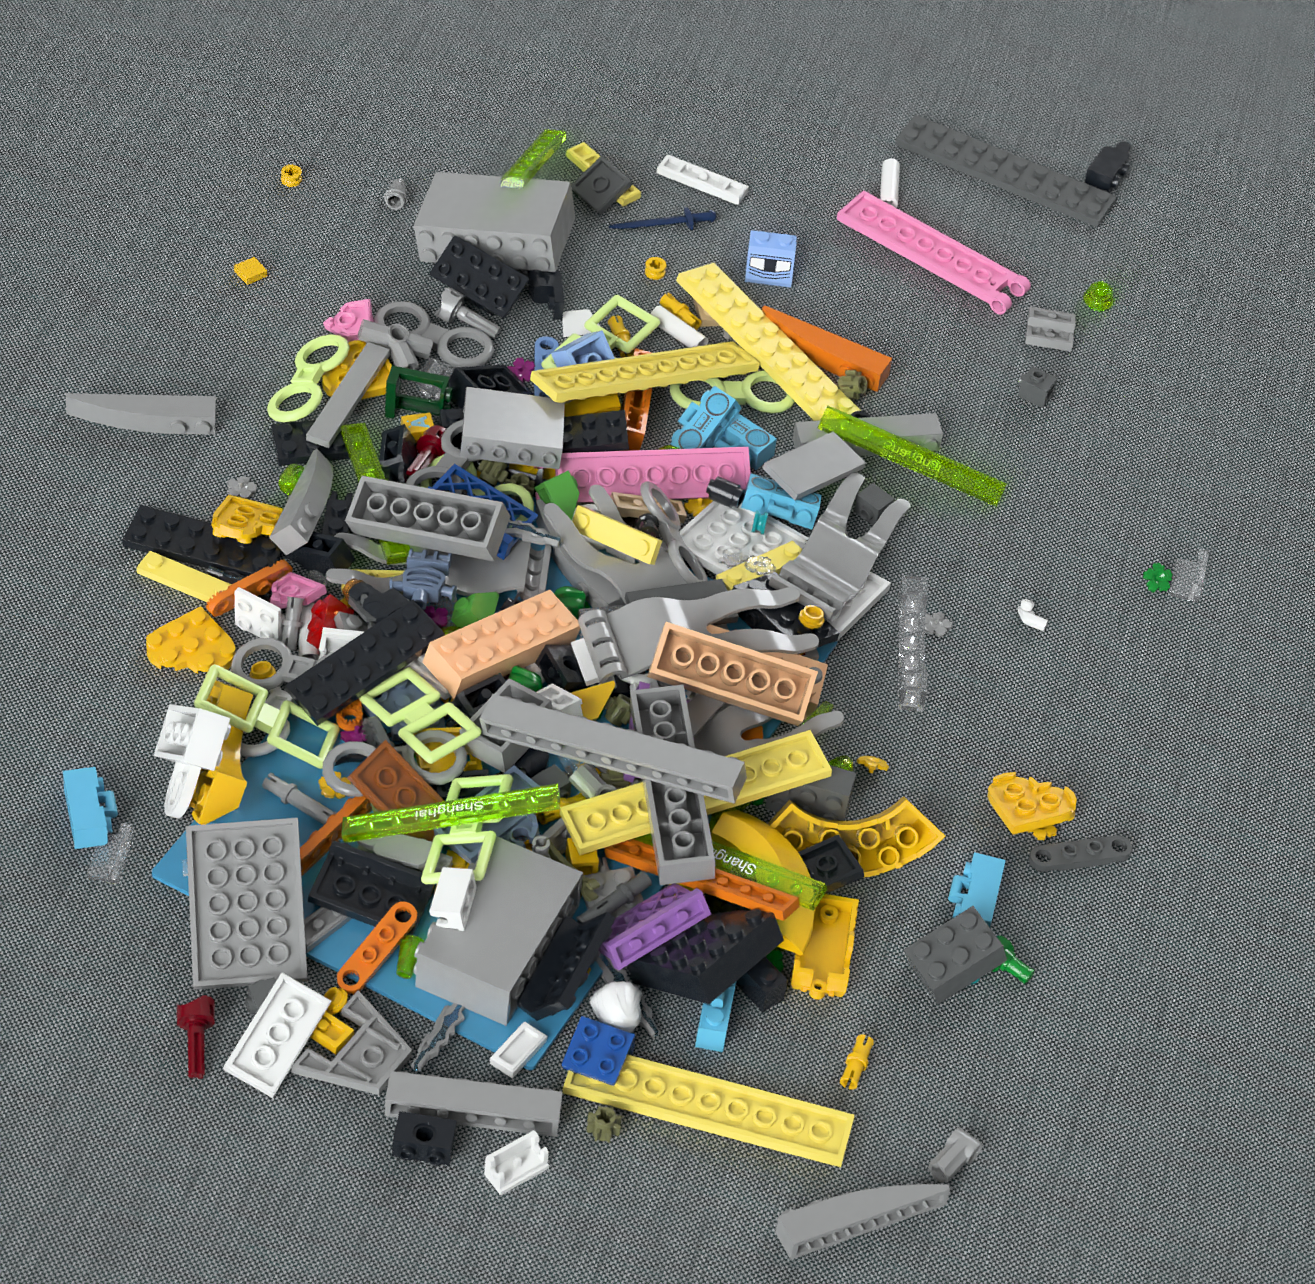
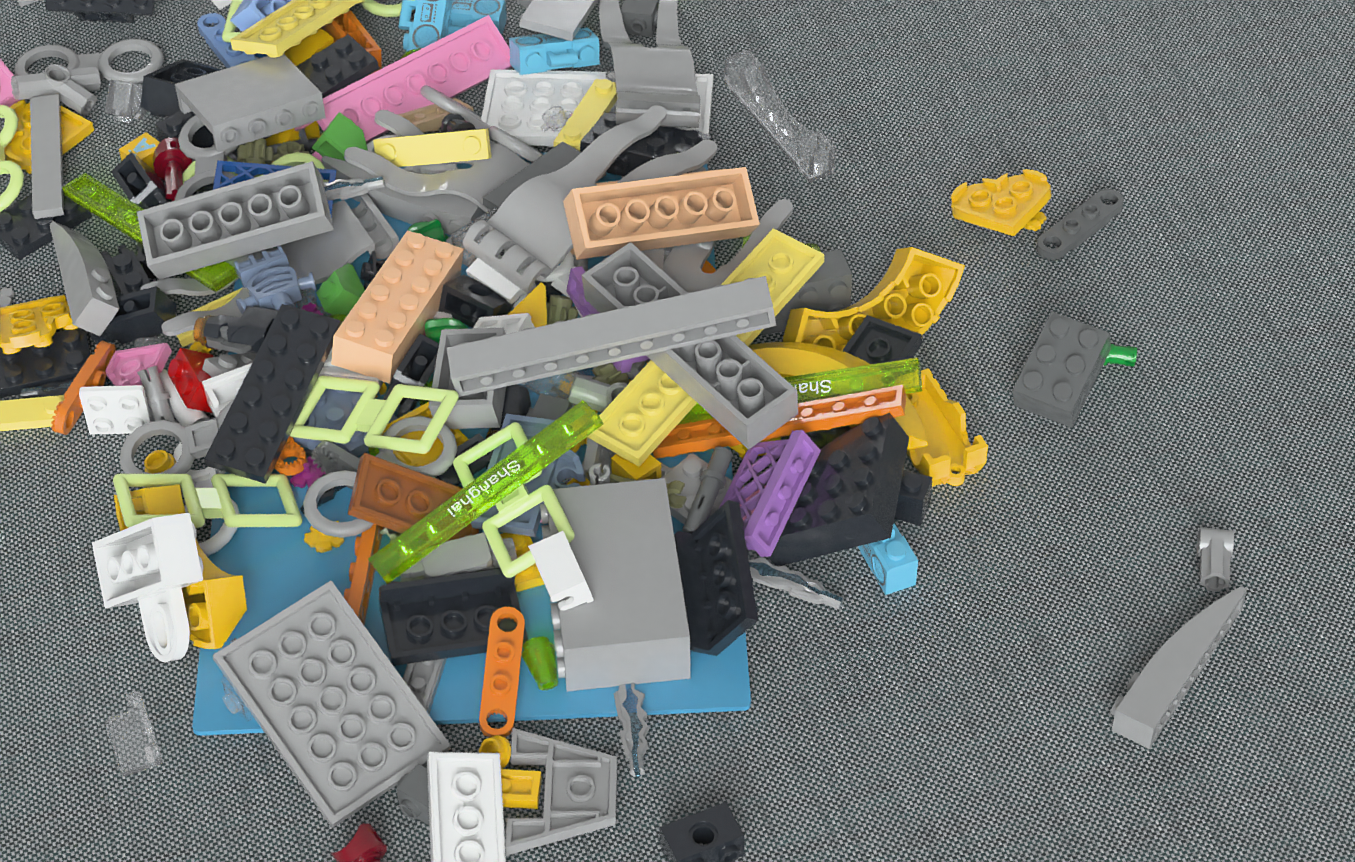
camera: 25 degrees left, 0 degrees up
medium azure piece [63,767,118,849] -> none
yellow plate [146,606,236,673] -> none
light grey pin [262,773,336,825] -> none
clear neon green cone [278,463,304,496] -> none
light grey brick [384,1071,562,1137] -> none
dark green panel [385,366,453,425] -> none
light grey piece [434,287,501,339] -> none
white hinge [484,1130,549,1195] -> none
white tile [490,1021,547,1079] -> none
magenta plant [508,357,535,383] -> none
blue bracket [562,1016,635,1086] -> none
light yellow plate [563,1055,855,1167] -> none
olive gear [586,1106,622,1143] -> none
white hair [590,981,643,1033] -> none
yellow plant [684,498,712,517] -> none
black brick [706,476,745,508] -> none
clear plant [745,555,776,575] -> none
teal bush [751,510,768,535] -> none
yellow plate [799,605,825,629] -> none
yellow pin [840,1034,874,1089] -> none
yellow plant [857,756,889,773] -> none
light grey plant [922,611,953,637] -> none
medium azure piece [948,852,1006,927] -> none
white arm [1018,599,1048,632] -> none

